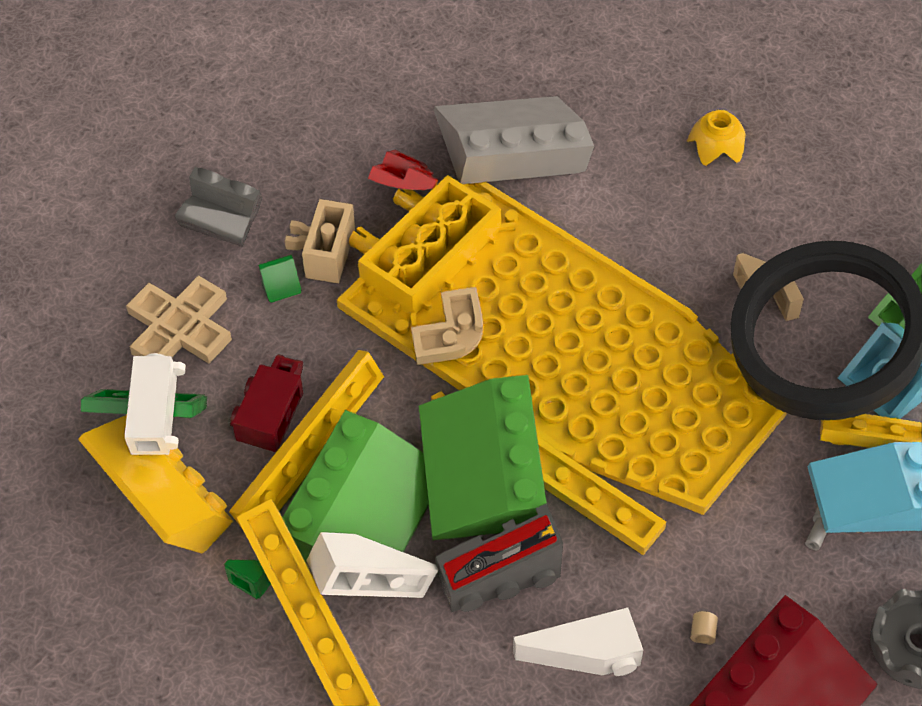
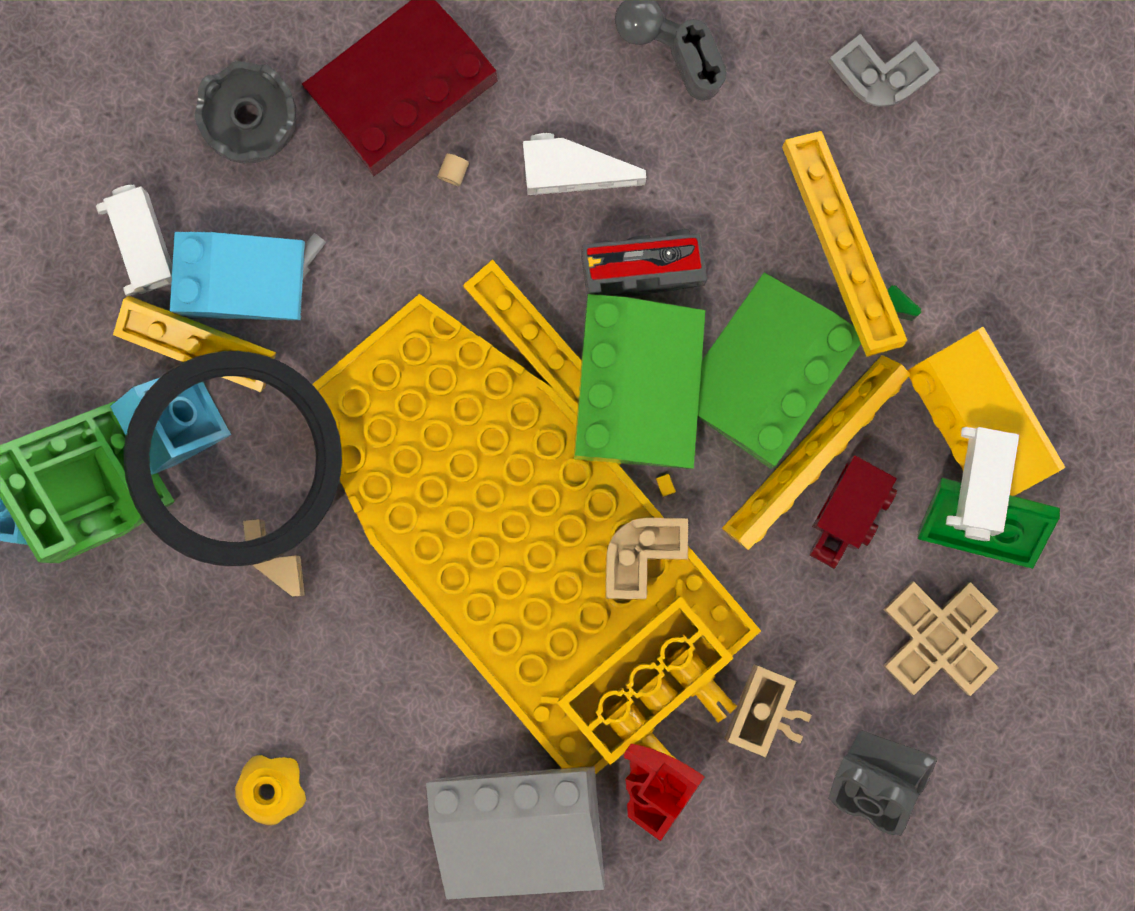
camera: 175 degrees left, 30 degrees up
green slope [258,255,302,303] -> none
white slope [306,532,438,598] -> none

